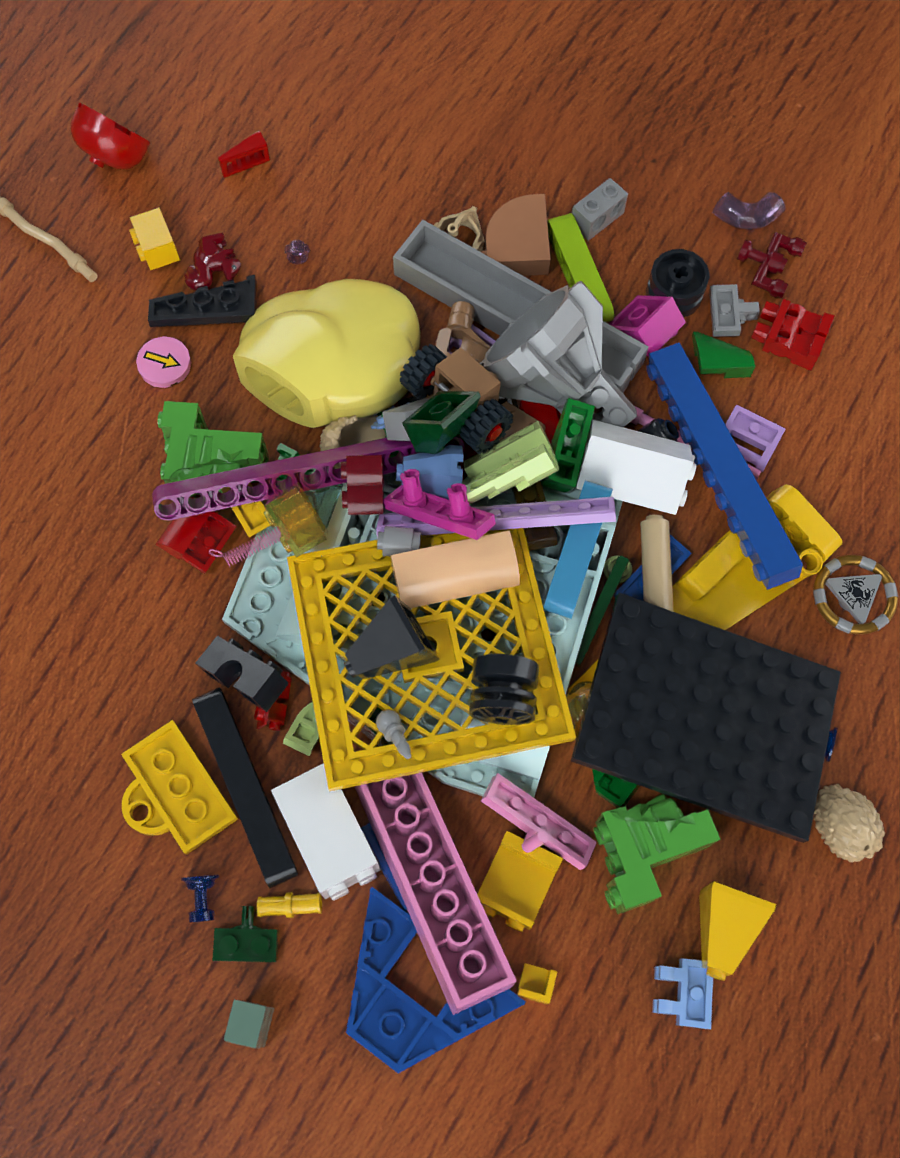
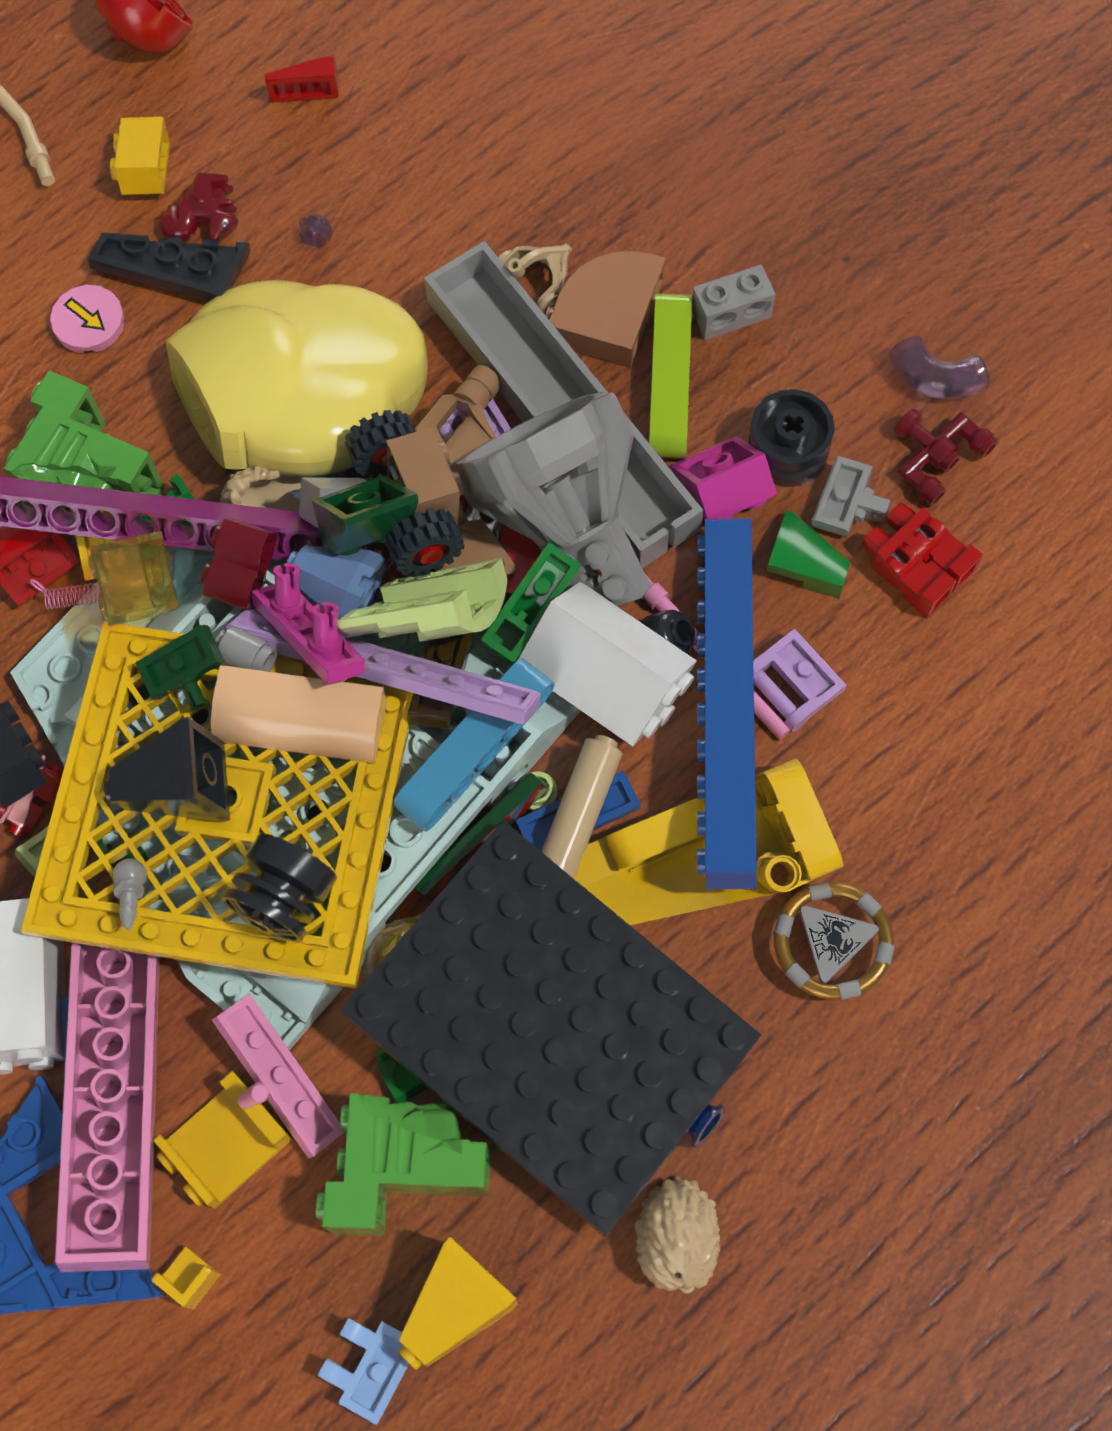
camera: 25 degrees right, 0 degrees up
none -> dark green plate [136,625,225,711]

